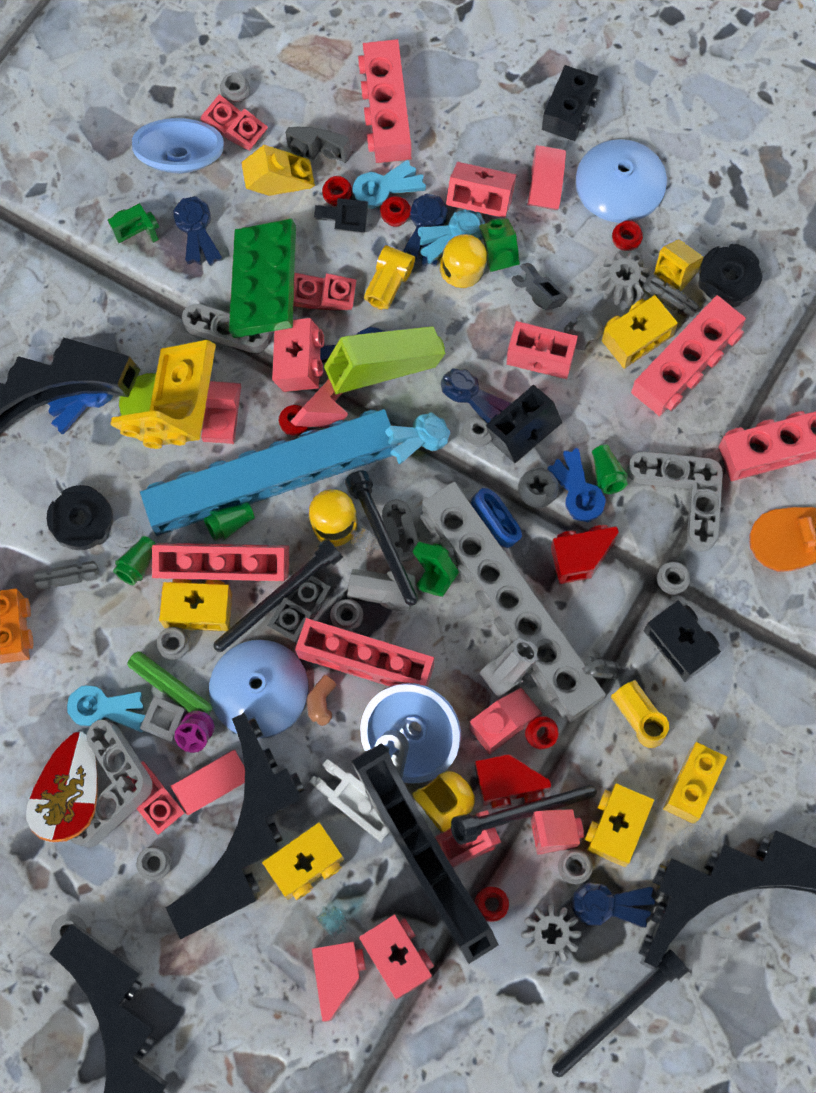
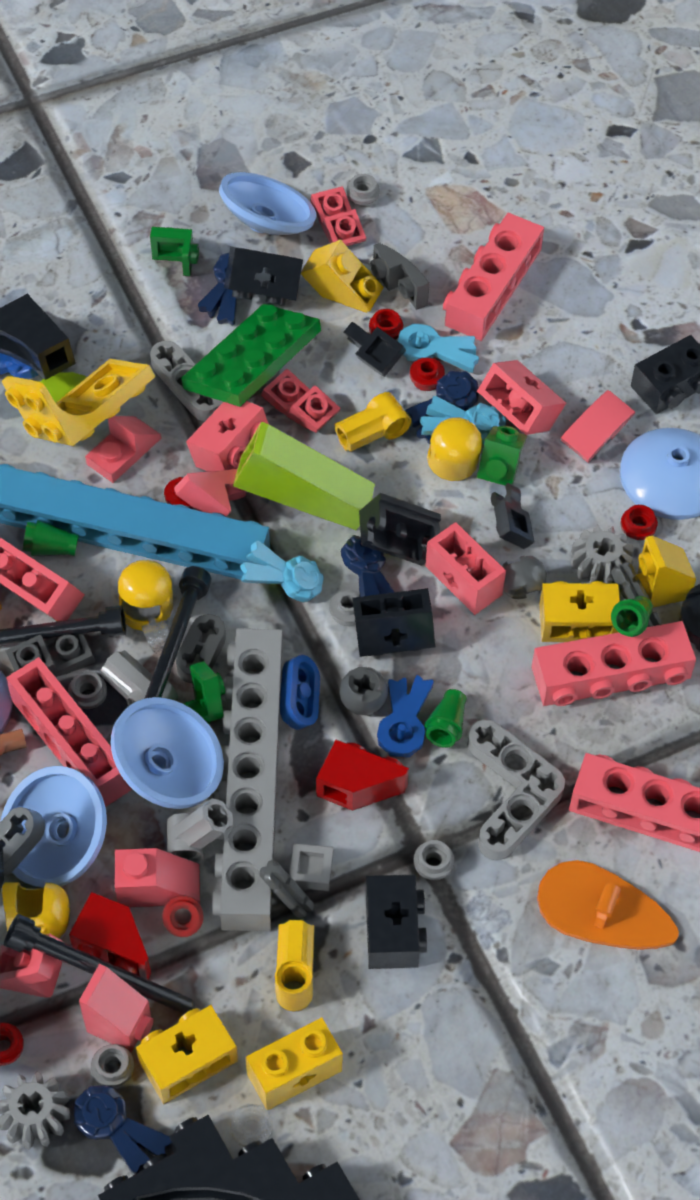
camera: 30 degrees right, 15 degrees down
none -> light blue dish [111,697,224,809]
none -> black brick [224,246,303,306]
none -> light grey plate [289,843,333,891]
none -> black hinge [359,493,441,566]
none -> green cone [611,596,653,637]

